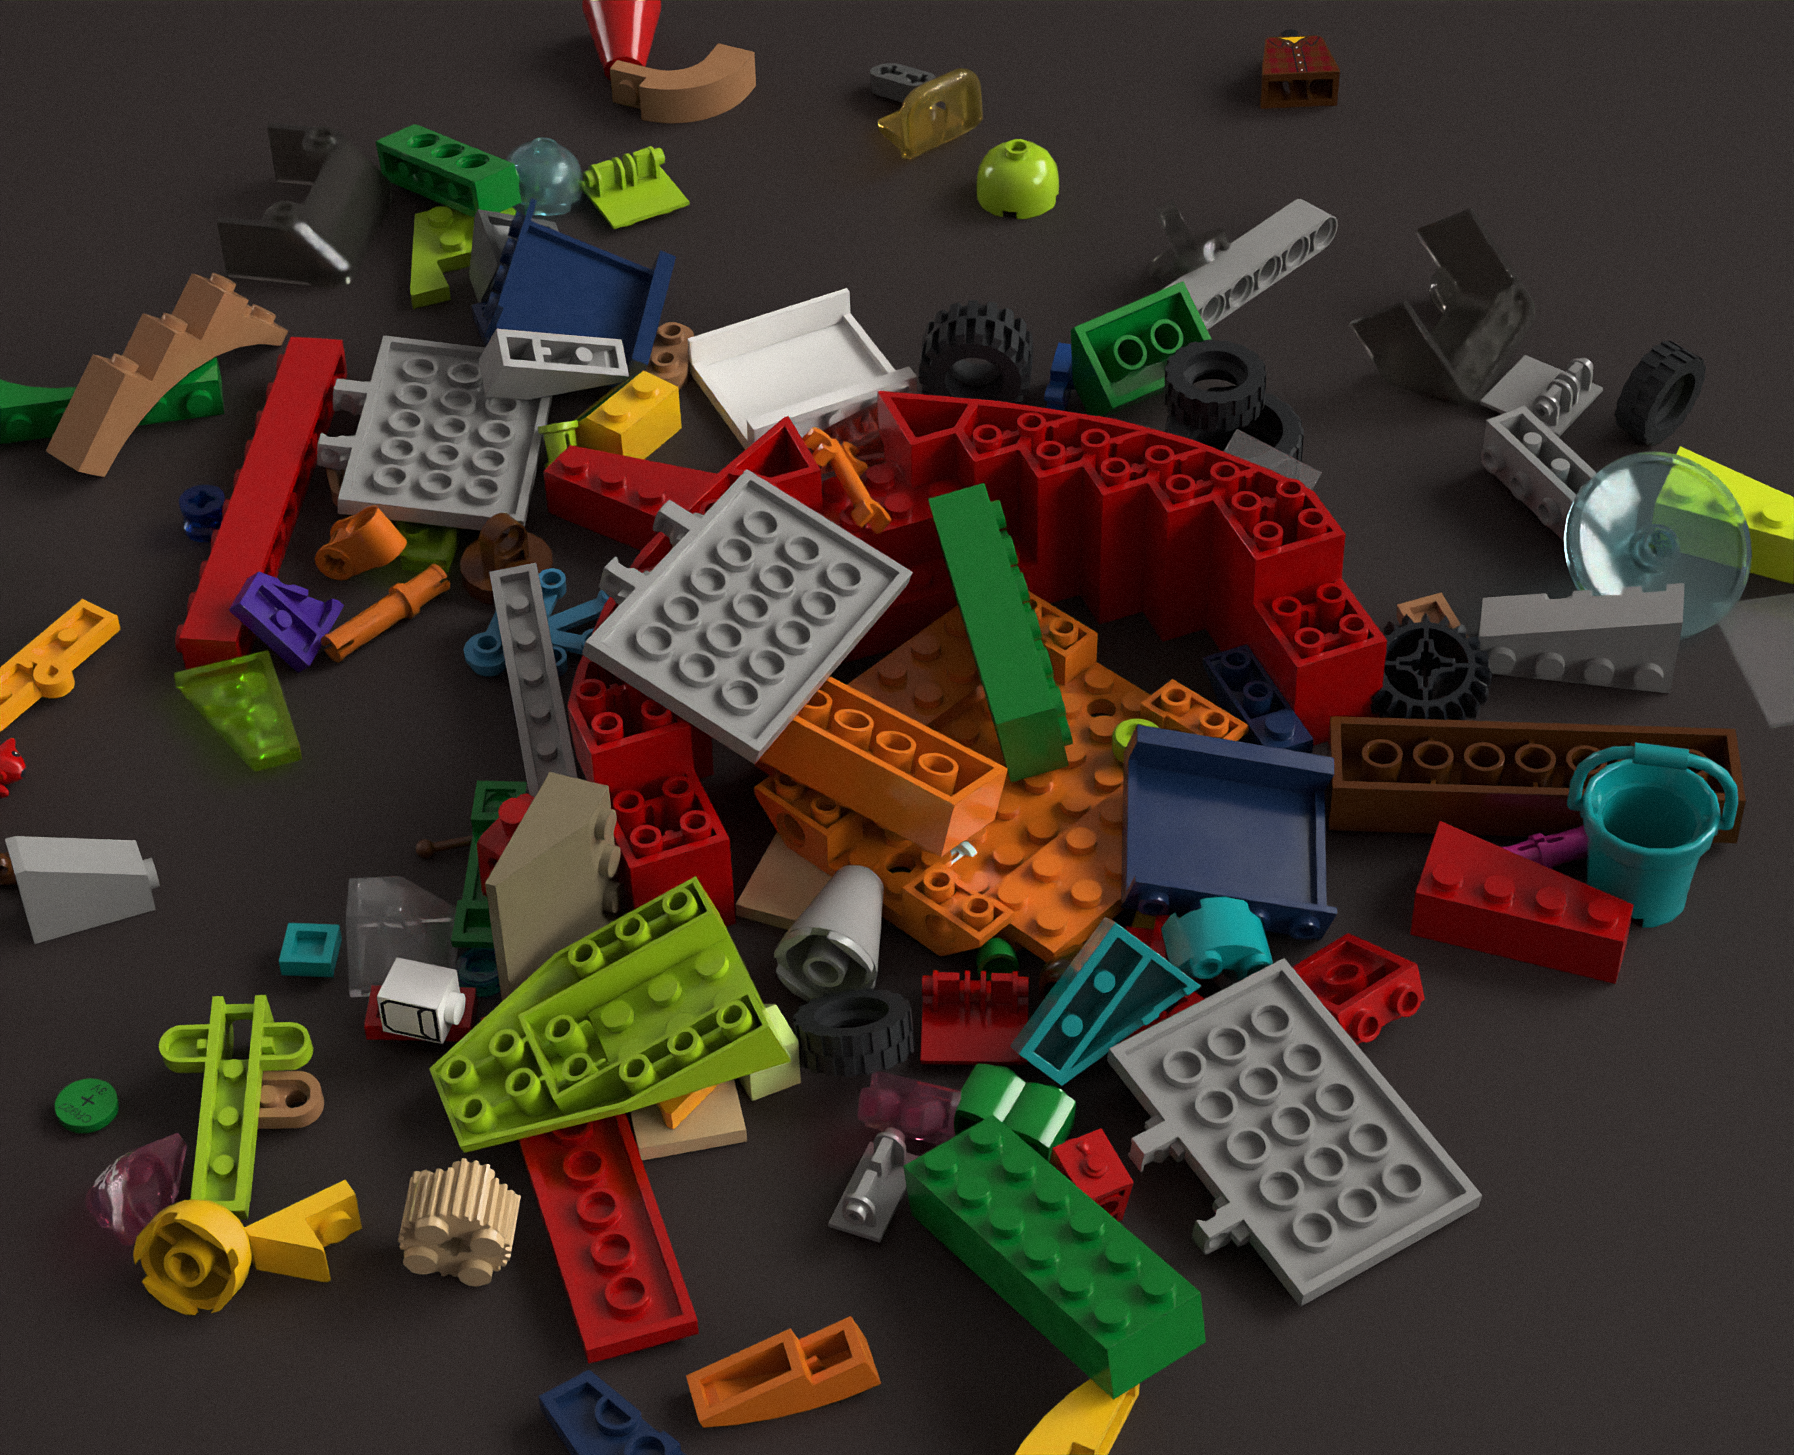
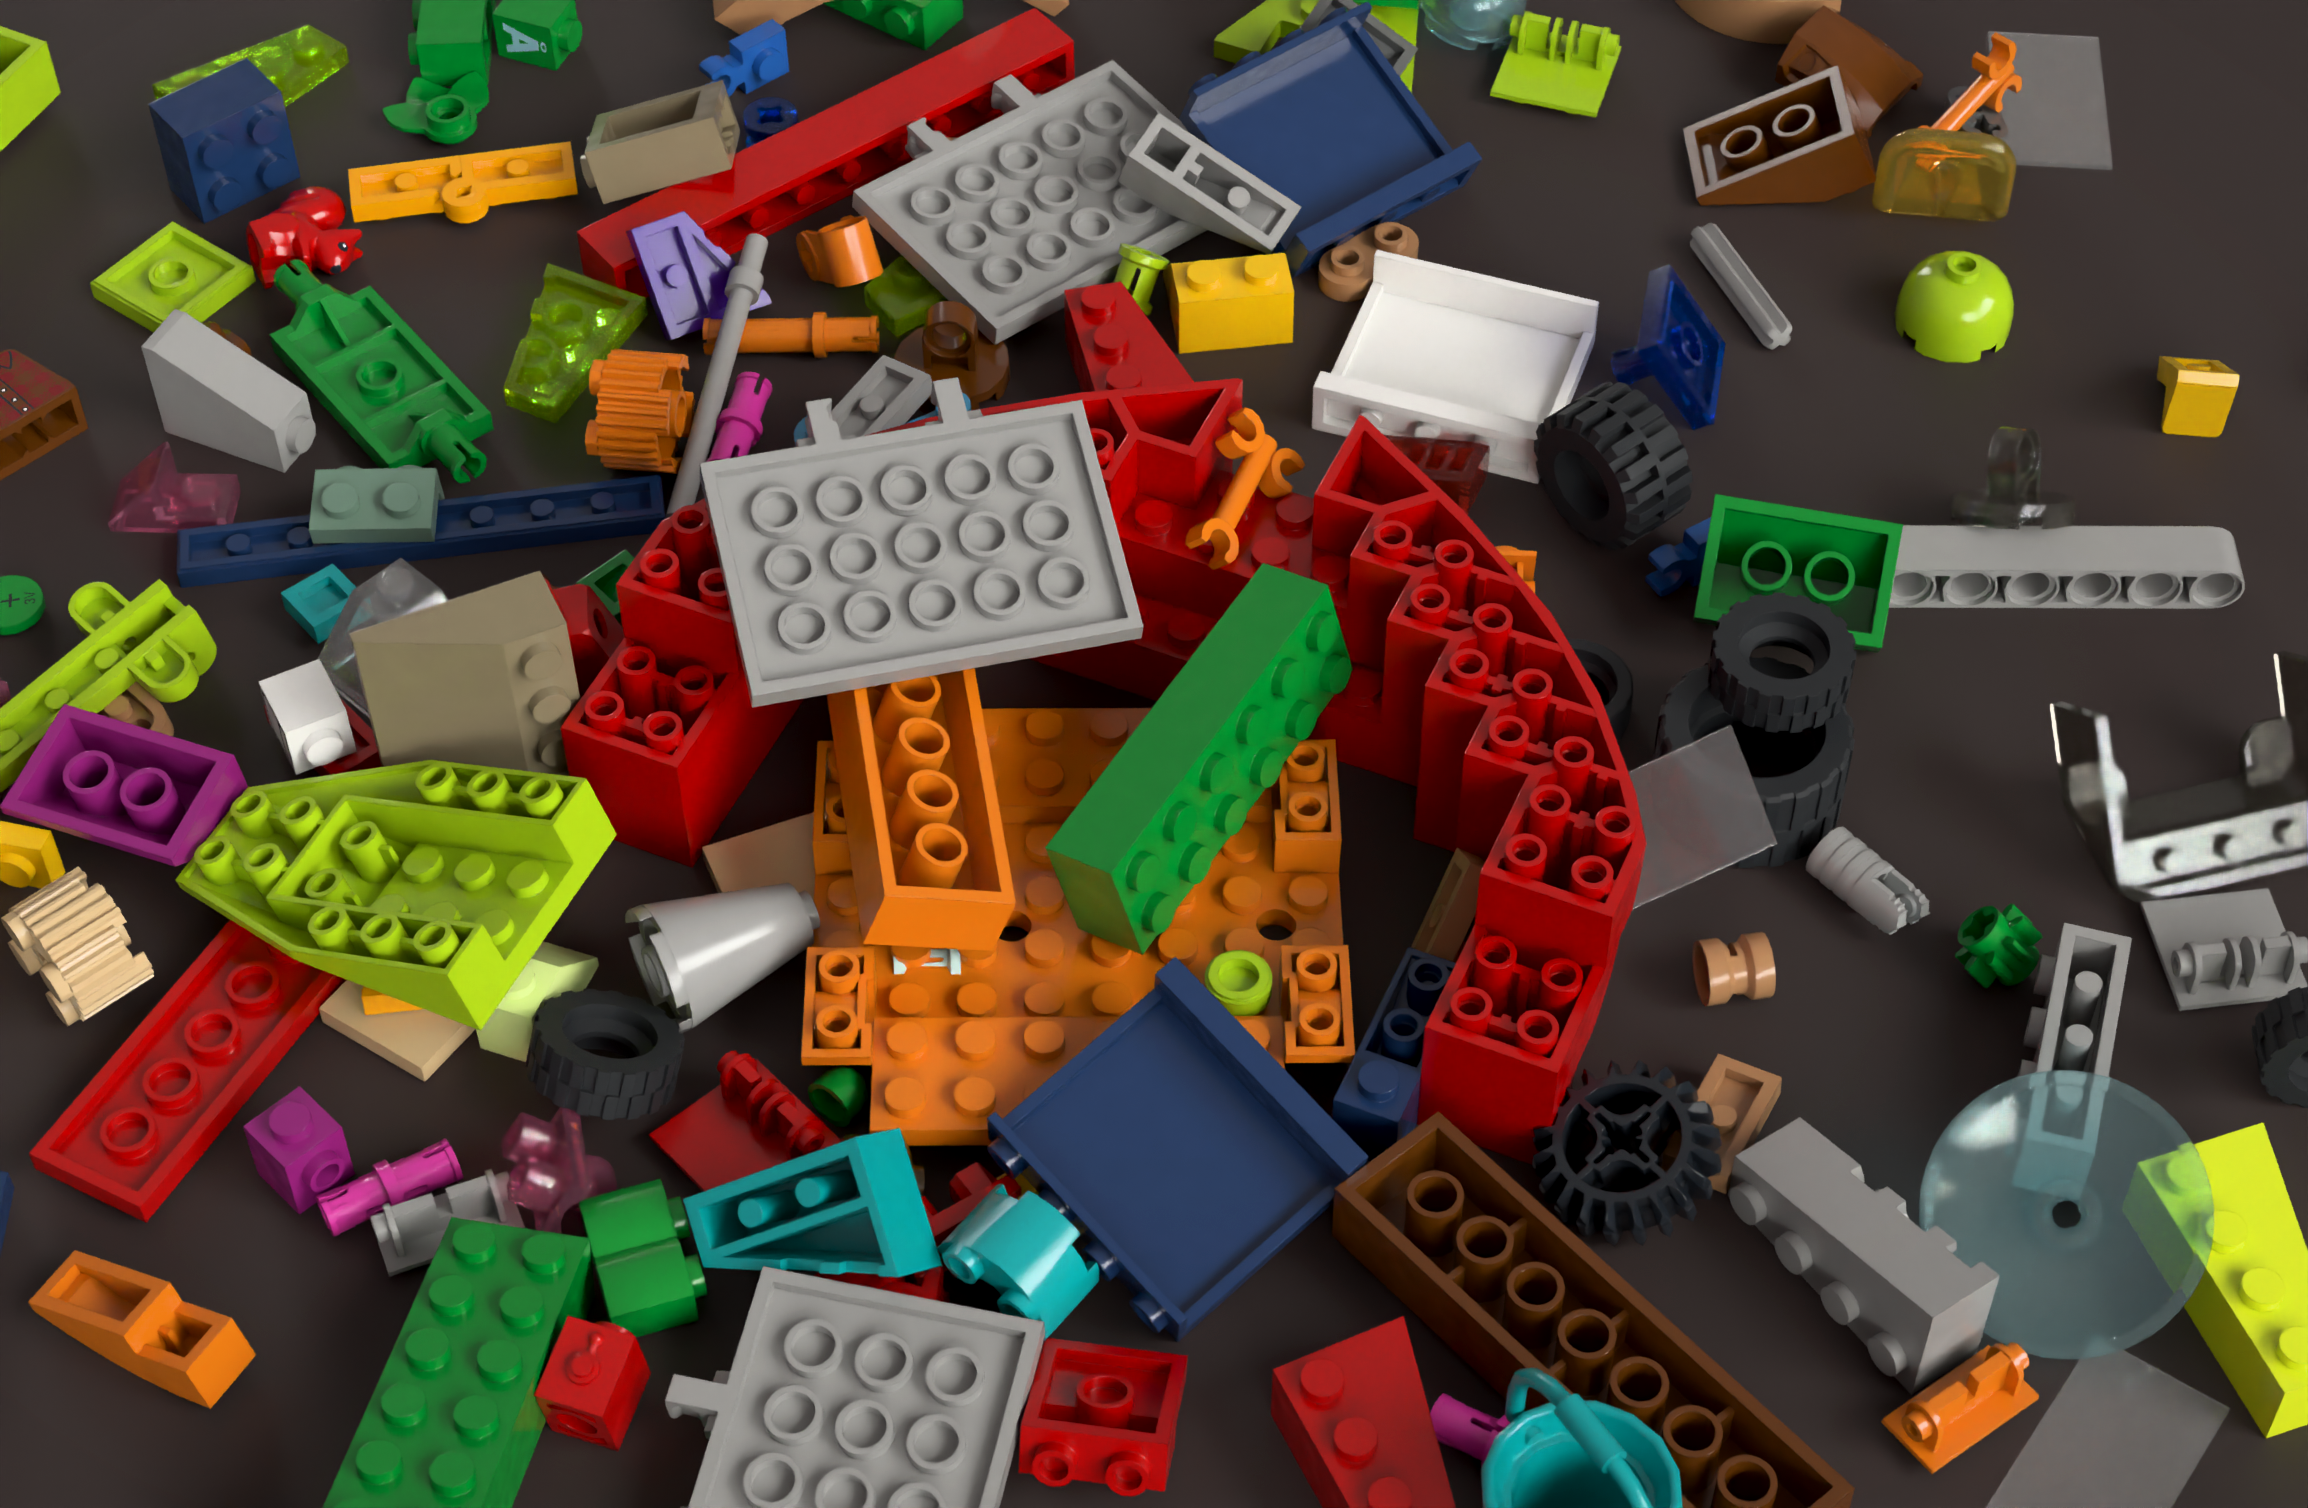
camera: 45 degrees right, 5 degrees up
none -> magenta slope [0,704,248,867]
none -> clear pink slope [108,442,241,533]
none -> dark blue tile [177,474,665,588]
none -> magenta brick [243,1086,355,1215]
none -> green plate [269,259,494,483]
none -> sand green bracket [309,465,445,544]
none -> dark pink pin [315,1138,463,1237]
none -> dark tan window [580,80,740,204]
none -> orange brick [585,349,695,474]
none -> light grey bar [665,233,768,519]
none -> blue plate [699,19,789,97]
none -> dark pink pin [706,372,773,462]
none -> medium nougat plate [1411,847,1485,963]
none -> clear blue tile [1611,264,1726,430]
none -> reddish brown slope [1683,65,1877,205]
none -> light grey axle [1690,222,1792,350]
none -> medium nougat wheel [1692,932,1776,1006]
none -> reddish brown slope [1775,6,1924,140]
none -> light grey hinge [1806,826,1930,935]
none -> orange hinge [1881,1342,2039,1474]
none -> orange bar [1907,32,2022,172]
none -> green gear [1955,903,2043,988]
none -> clear piece [1987,31,2113,170]
none -> yellow slope [2157,356,2239,437]

